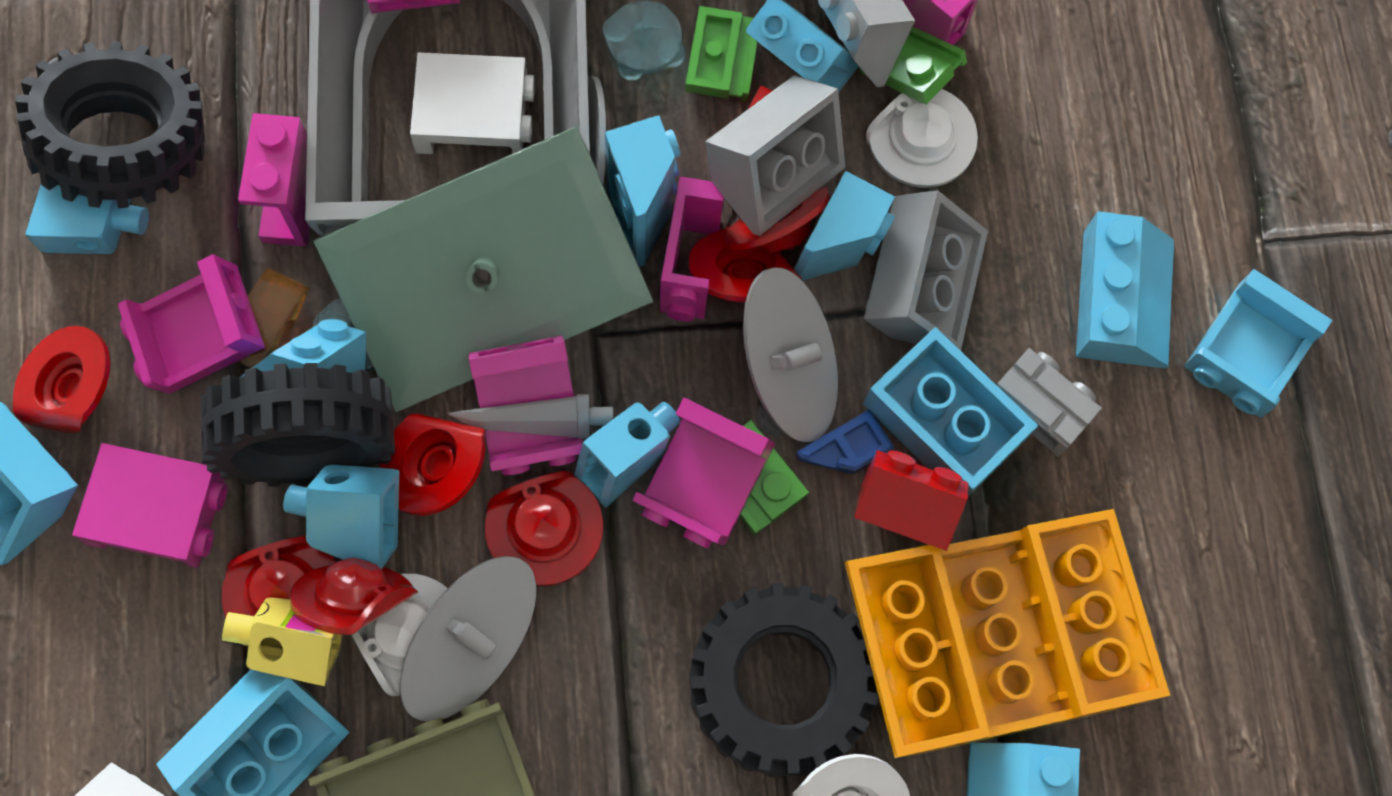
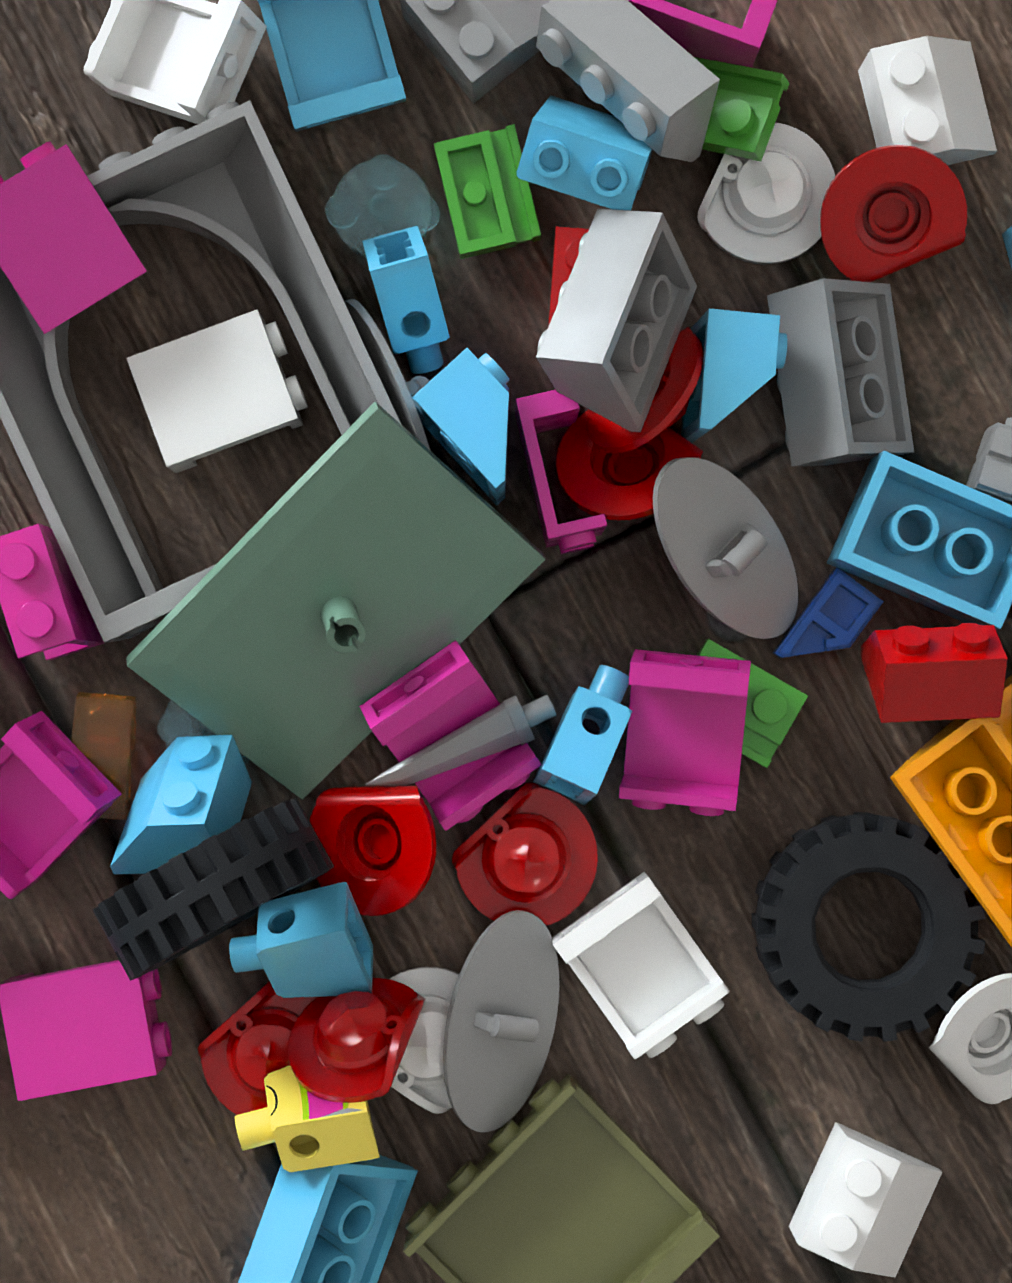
camera: 15 degrees left, 15 degrees up
none -> medium azure torso [362,225,450,374]
none -> white panel [552,872,730,1059]
none -> red hat [820,145,967,282]
none -> white slope [858,36,997,165]

